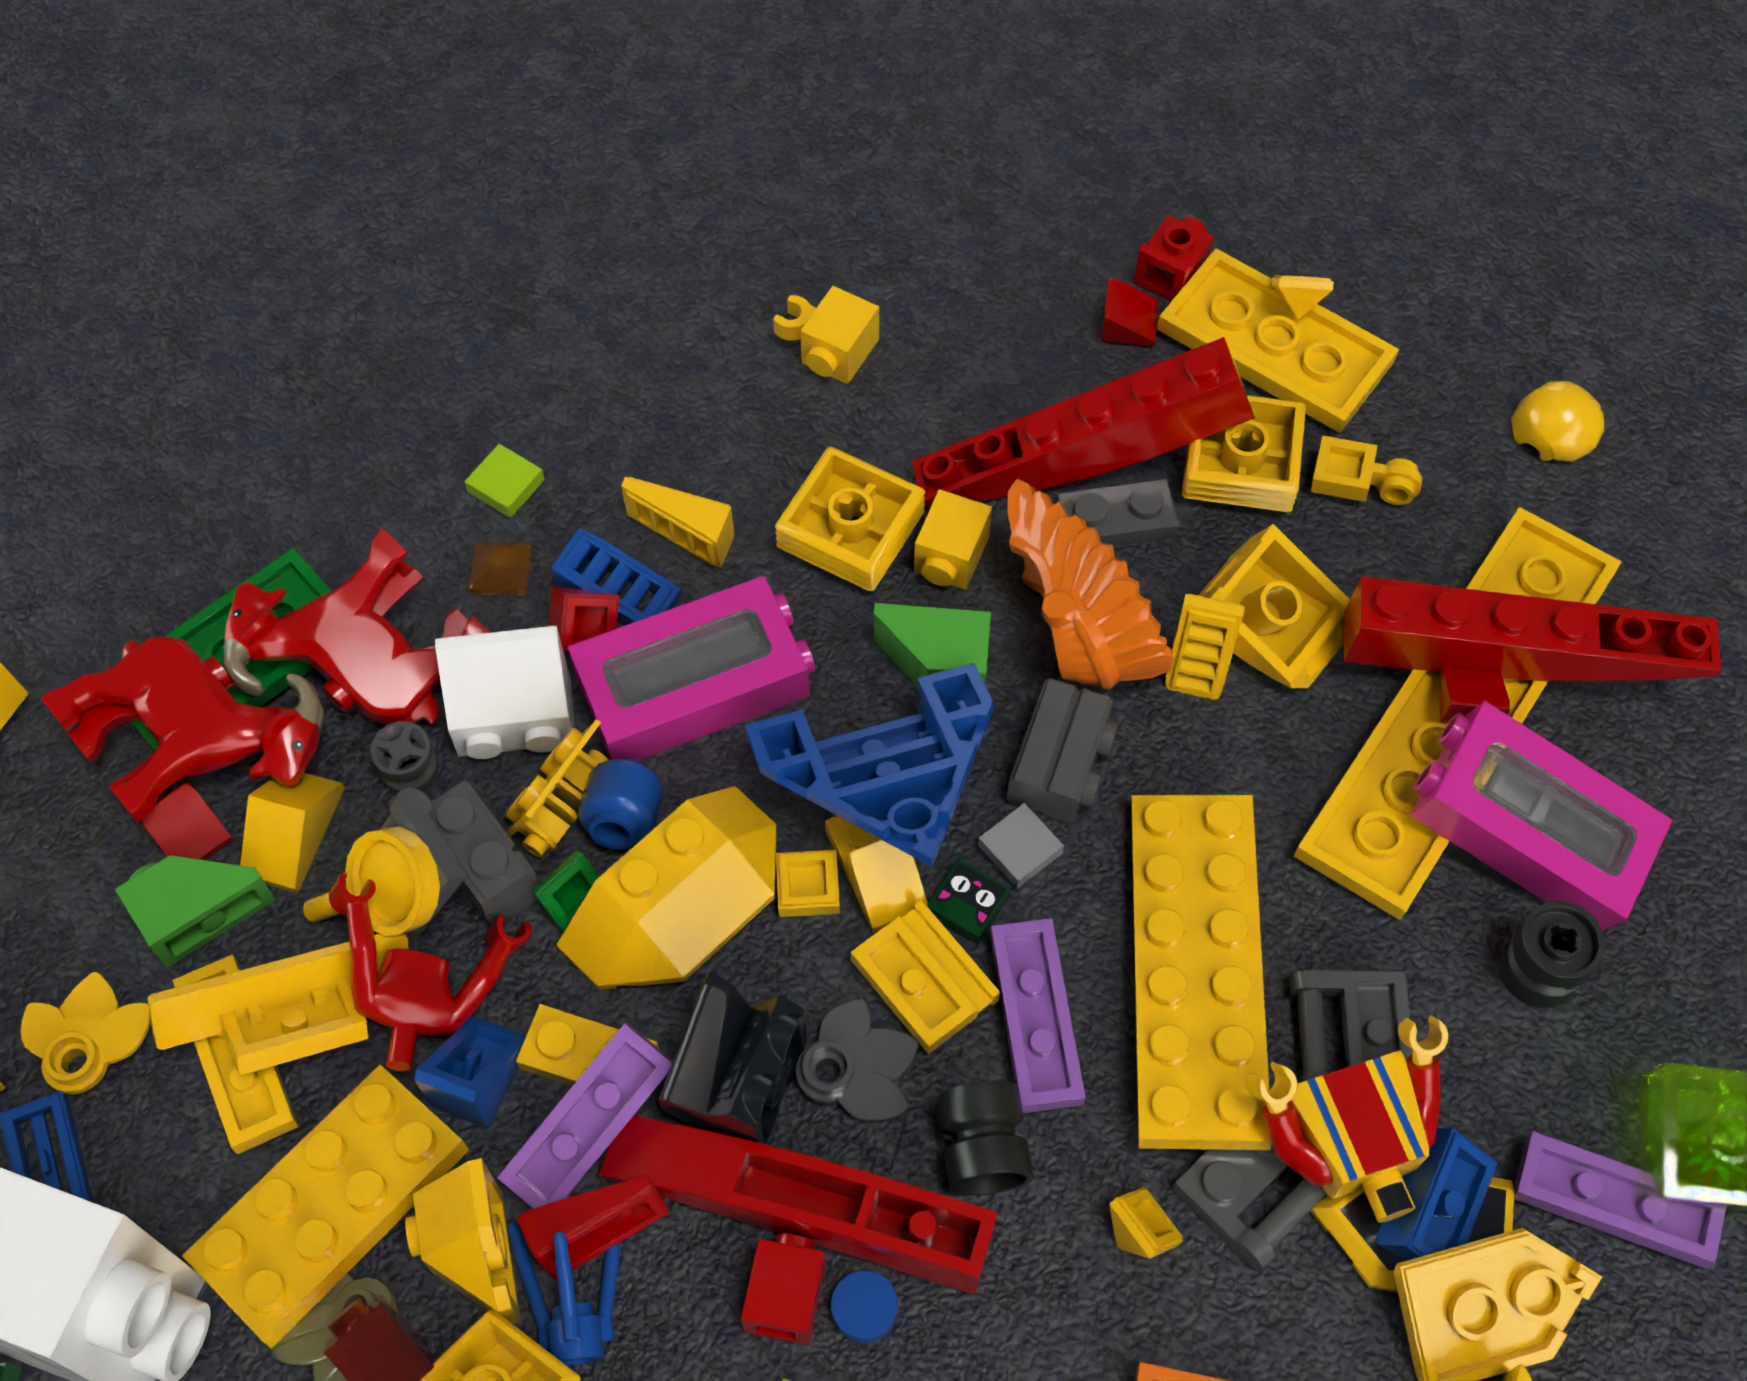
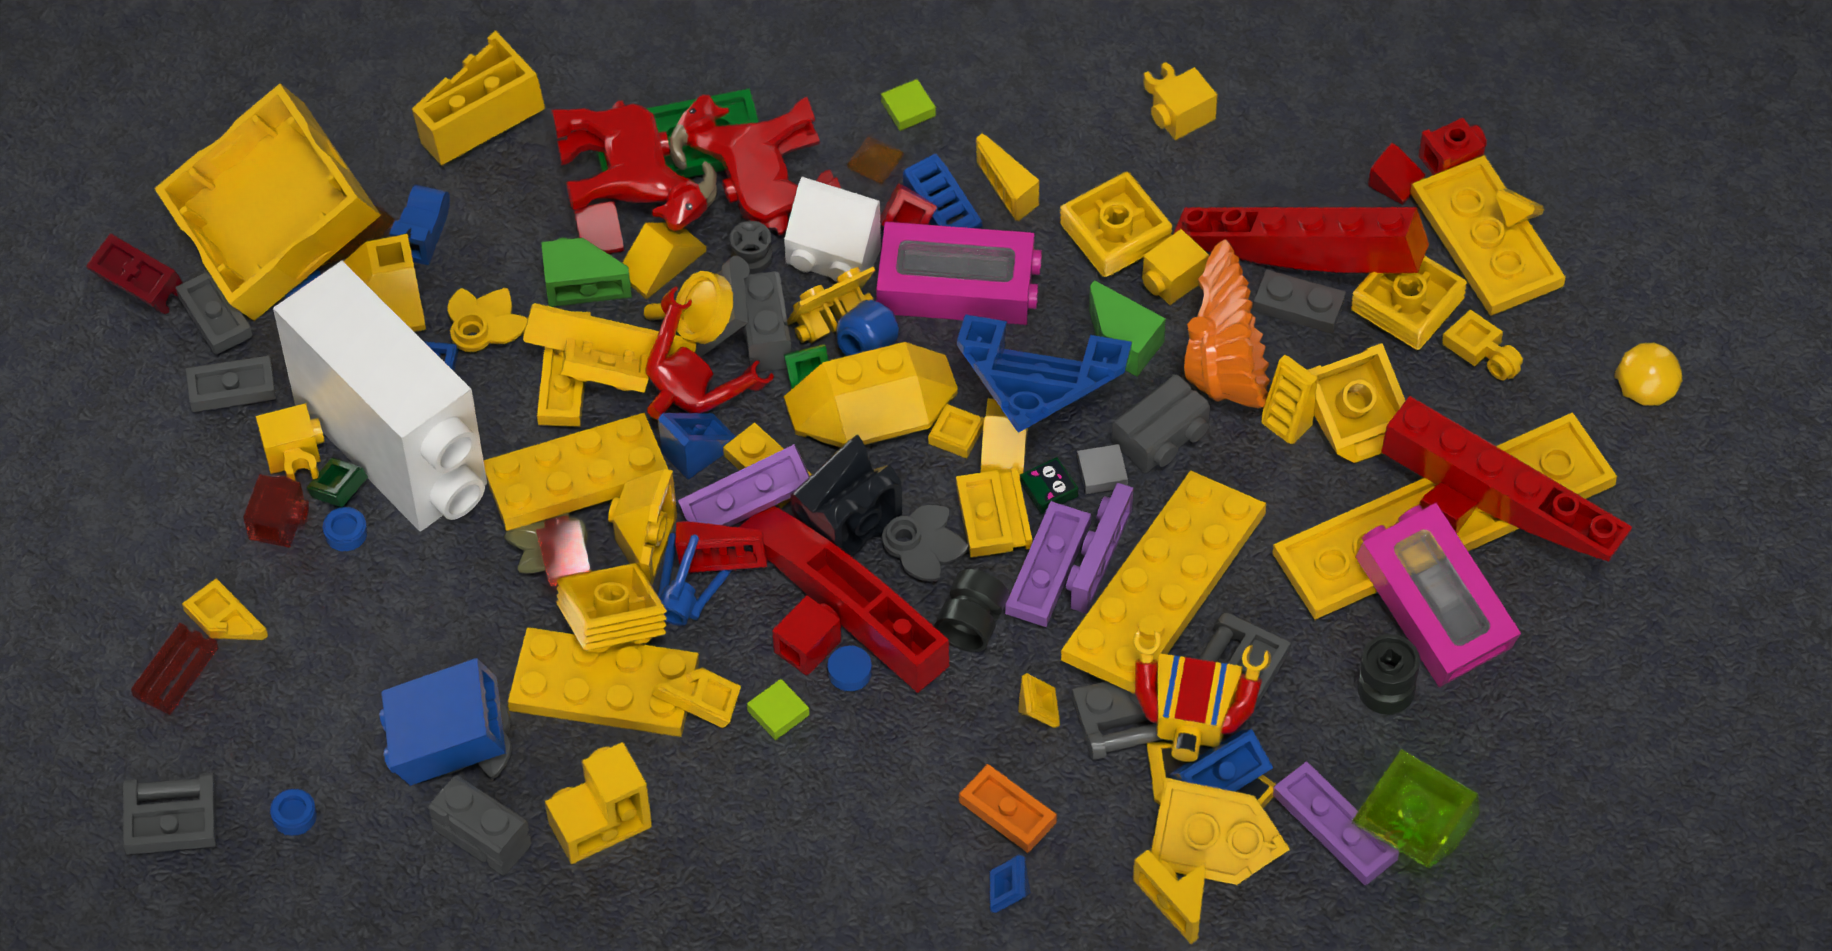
camera: 30 degrees right, 5 degrees down
none -> medium lavender plate [1066,483,1133,614]

